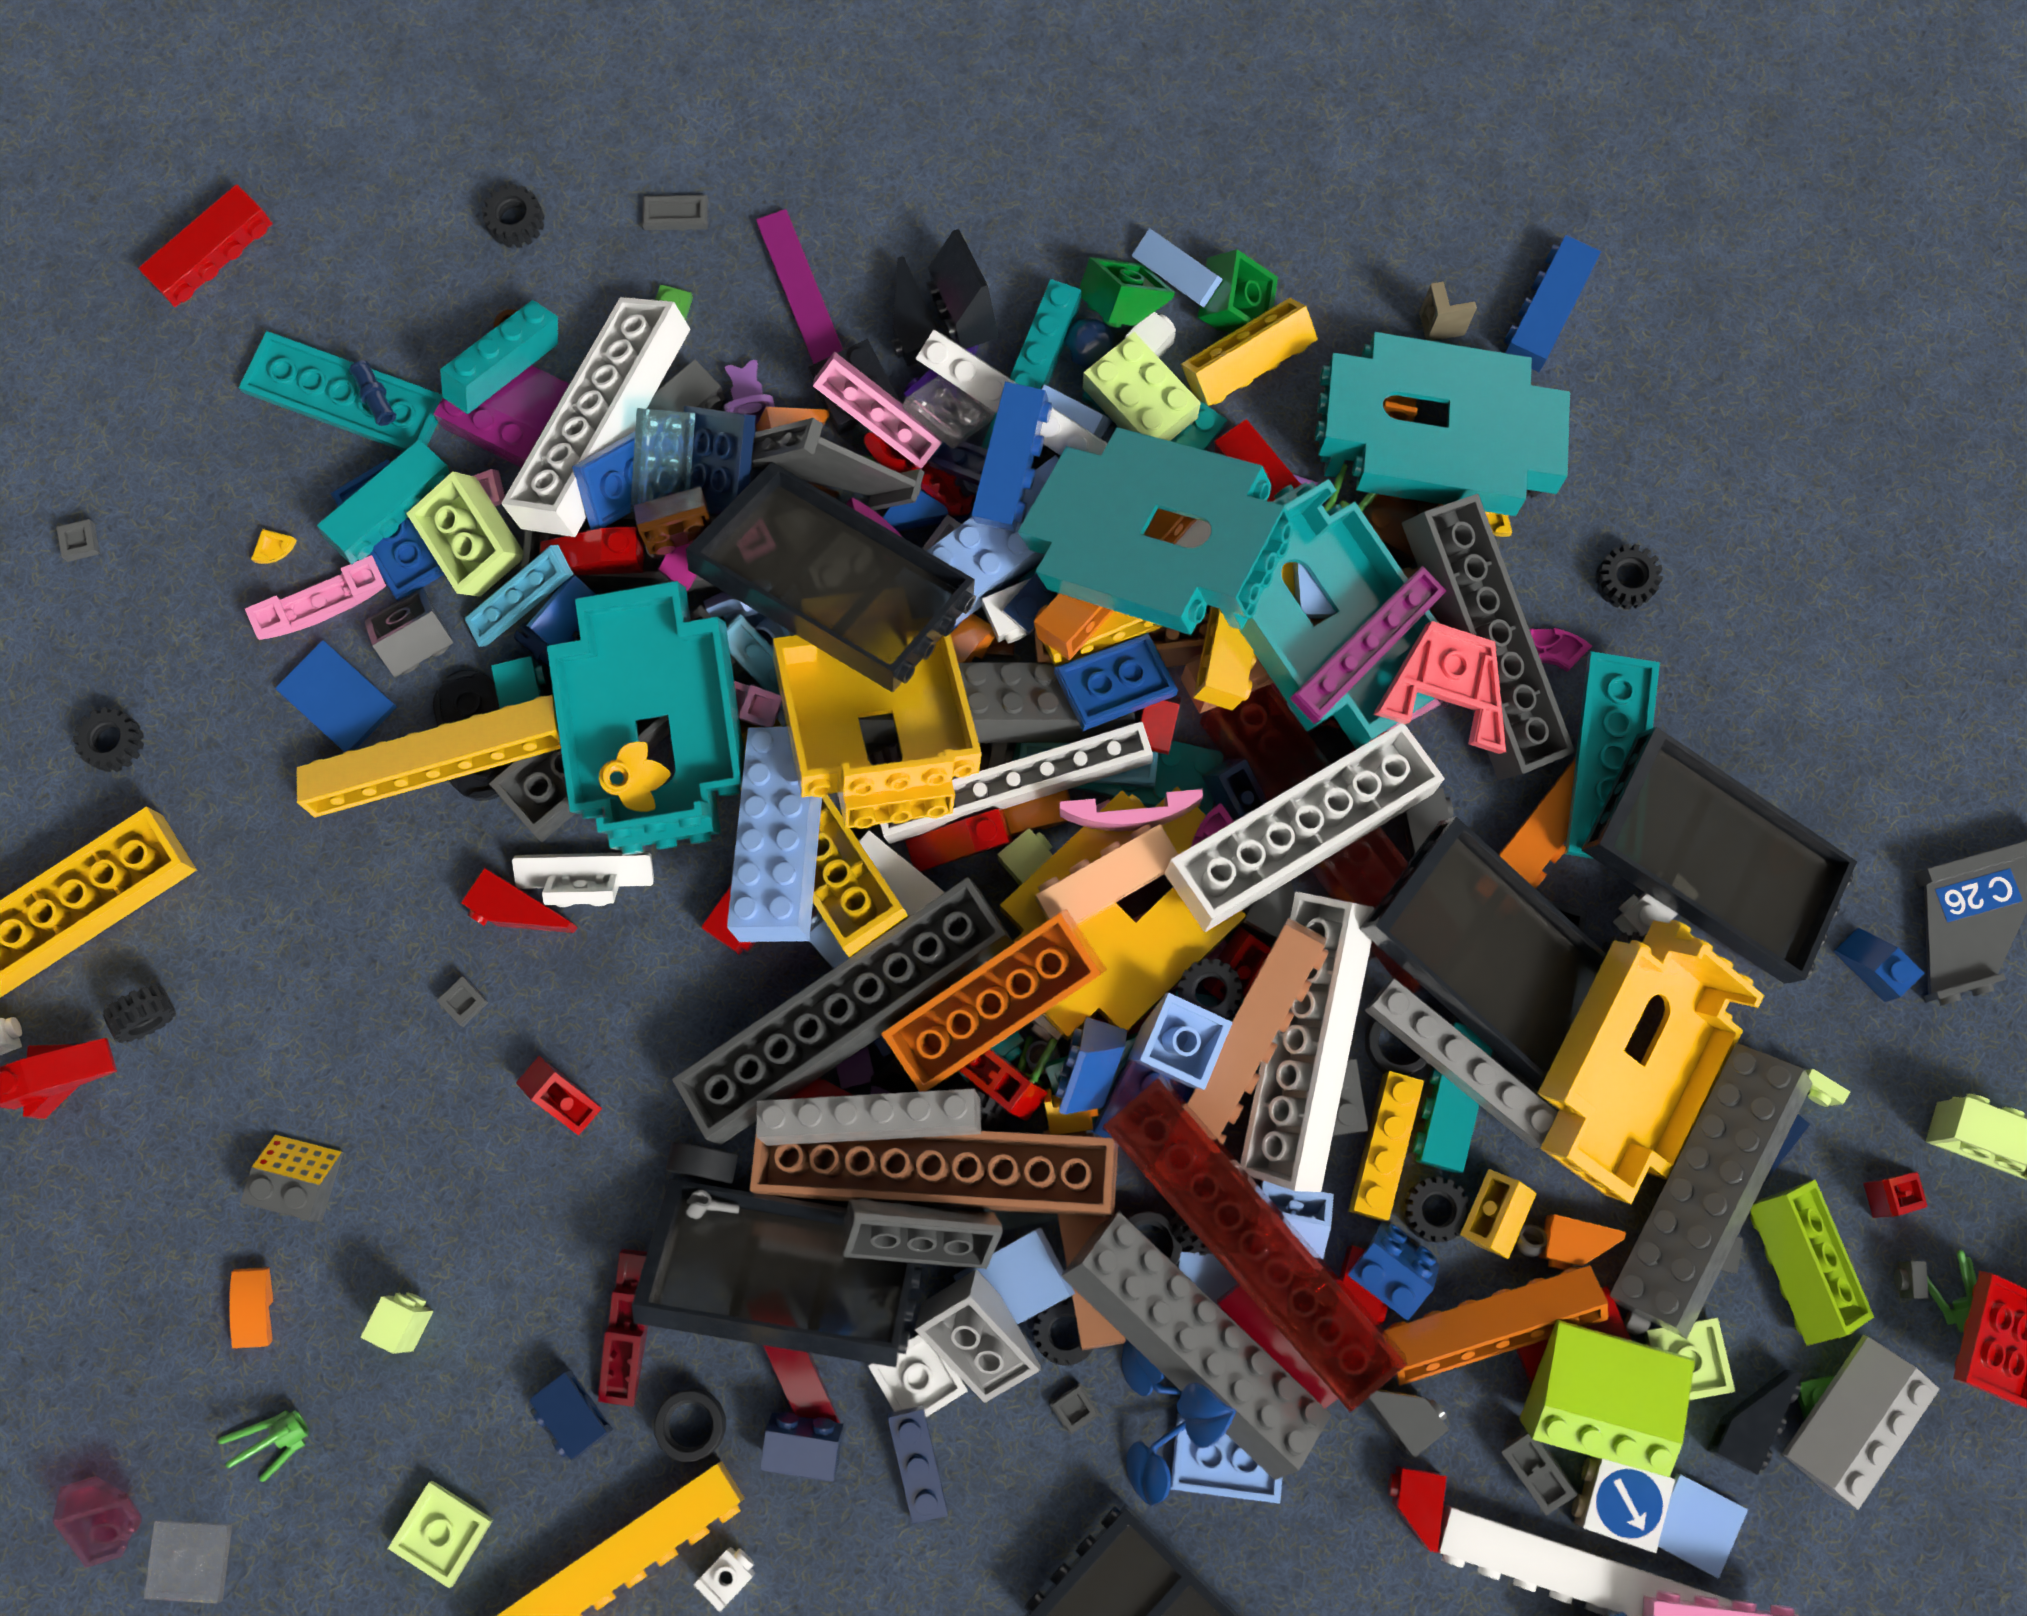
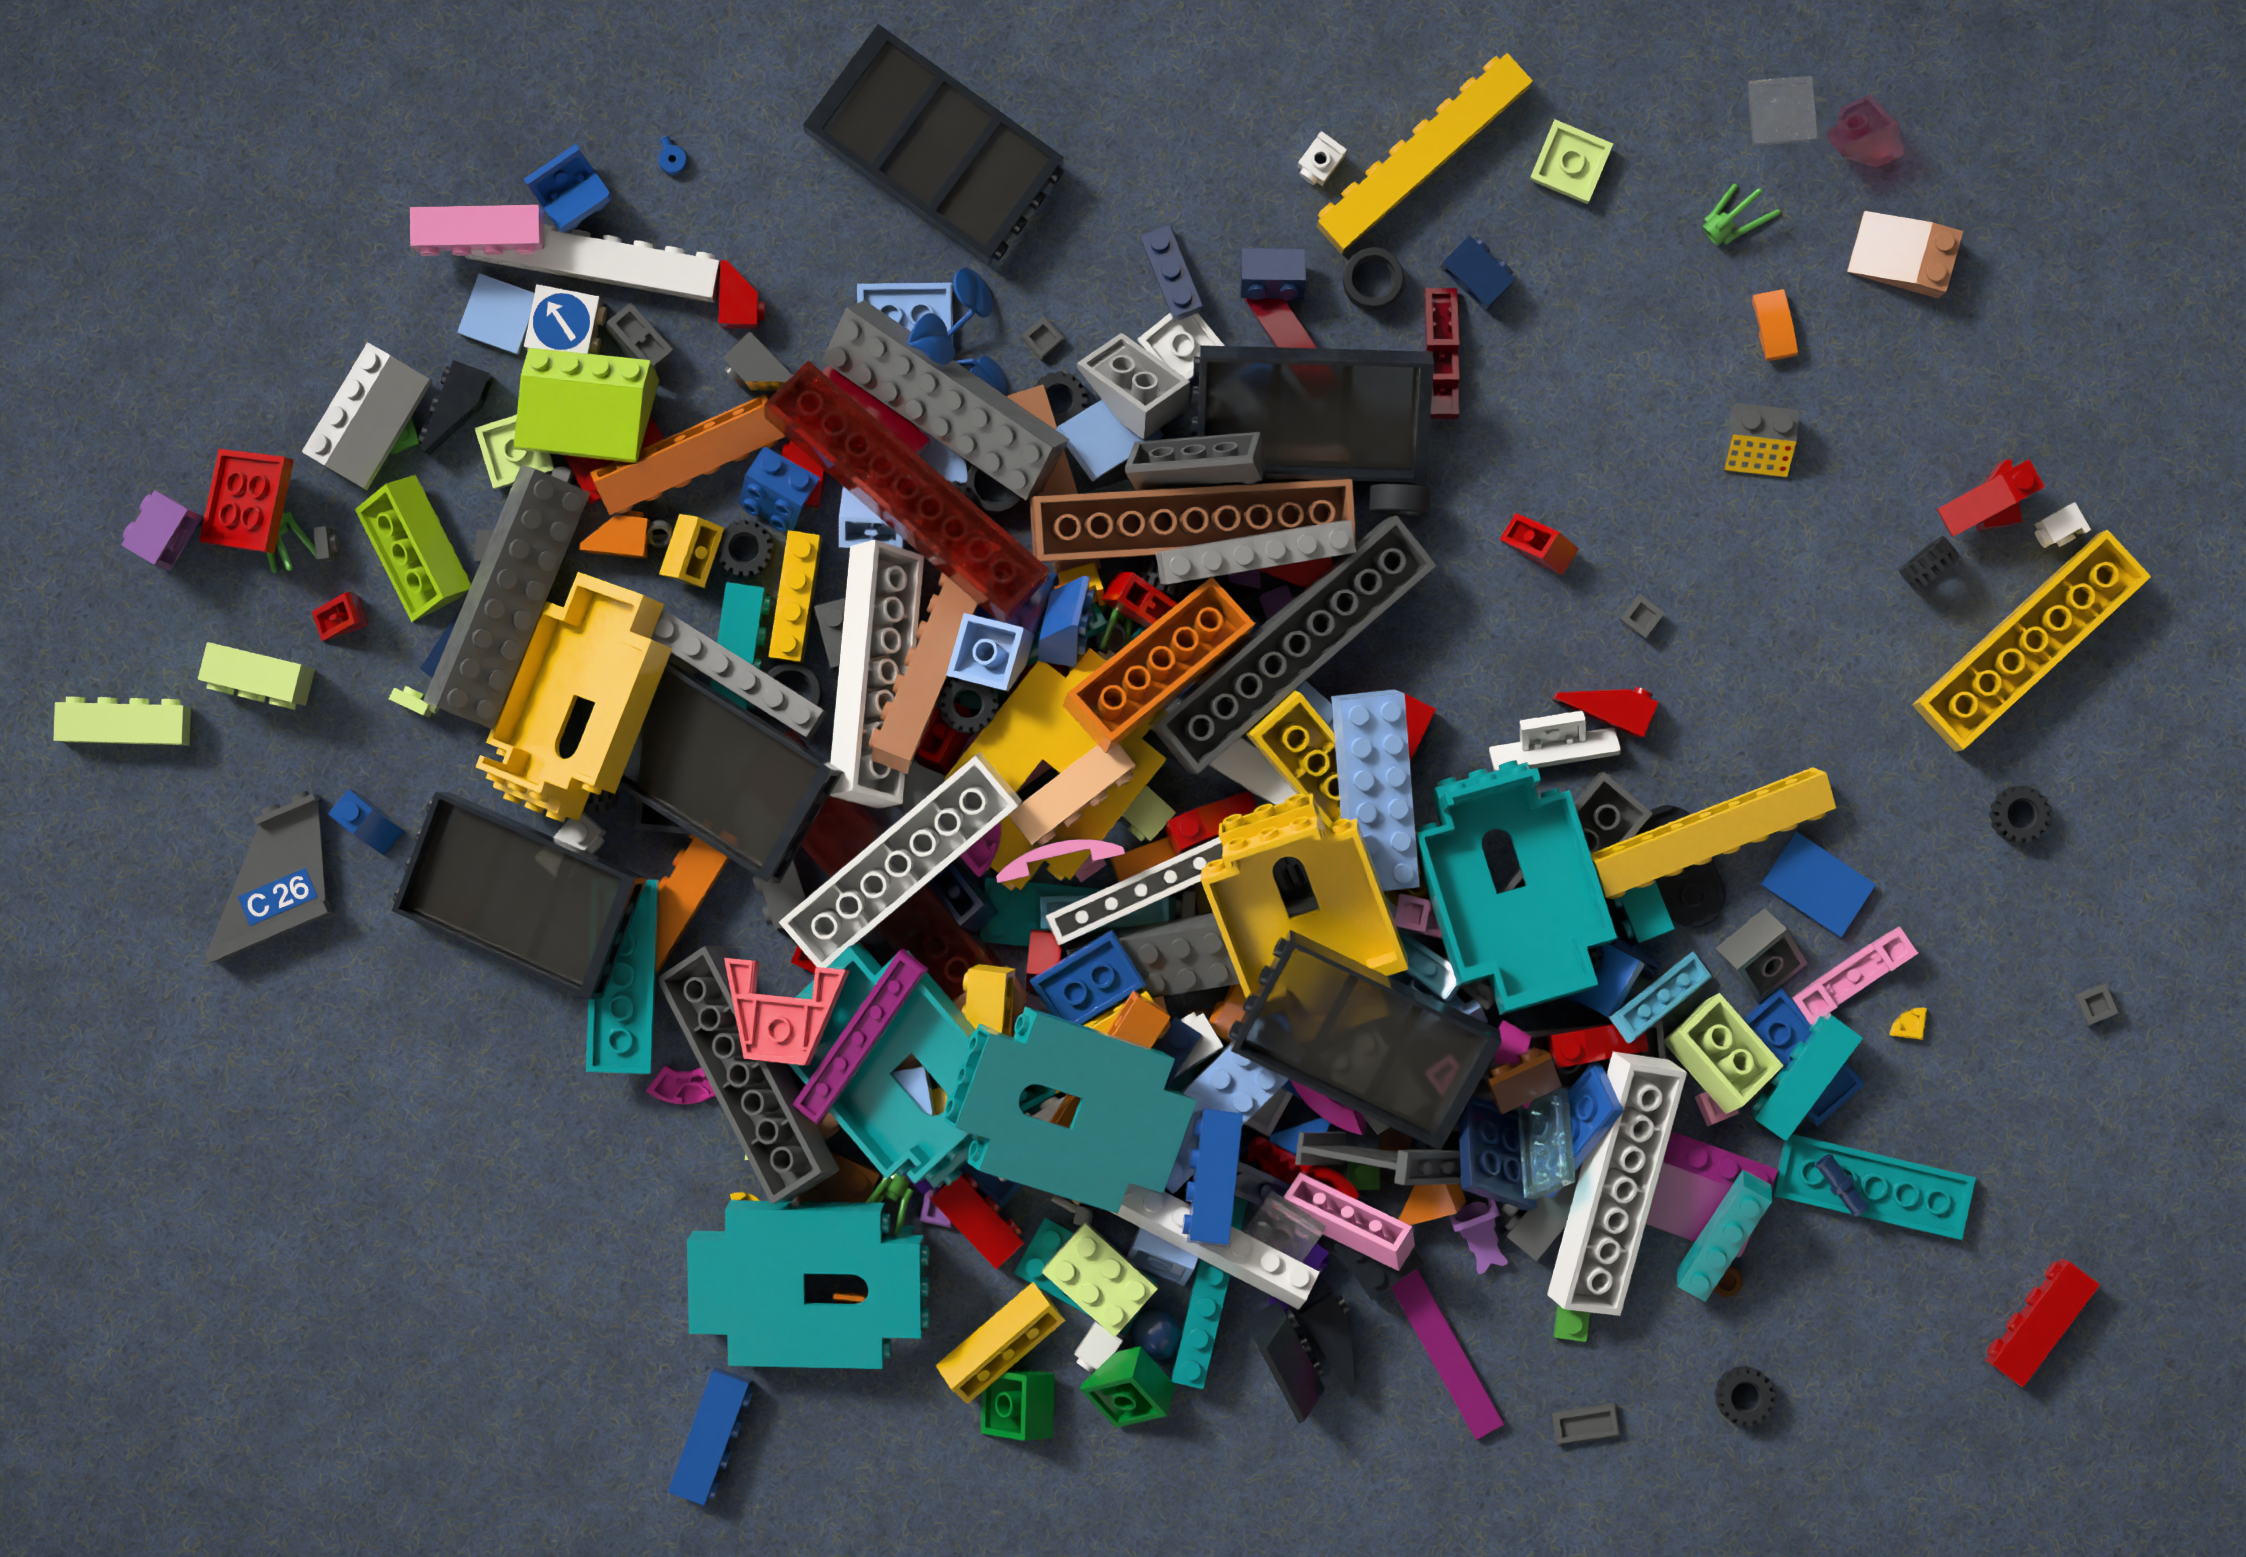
camera: 170 degrees right, 10 degrees up
yellowish green brick [360,1292,433,1354] -> none
yellow plate [599,742,671,812] -> none
light grey hand [686,1190,739,1219] -> none
light blue tile [1132,228,1223,307] -> none
dark tan panel [1419,282,1477,341] -> none
black tyre [1595,544,1663,609] -> none
none -> slope [1847,211,1963,298]

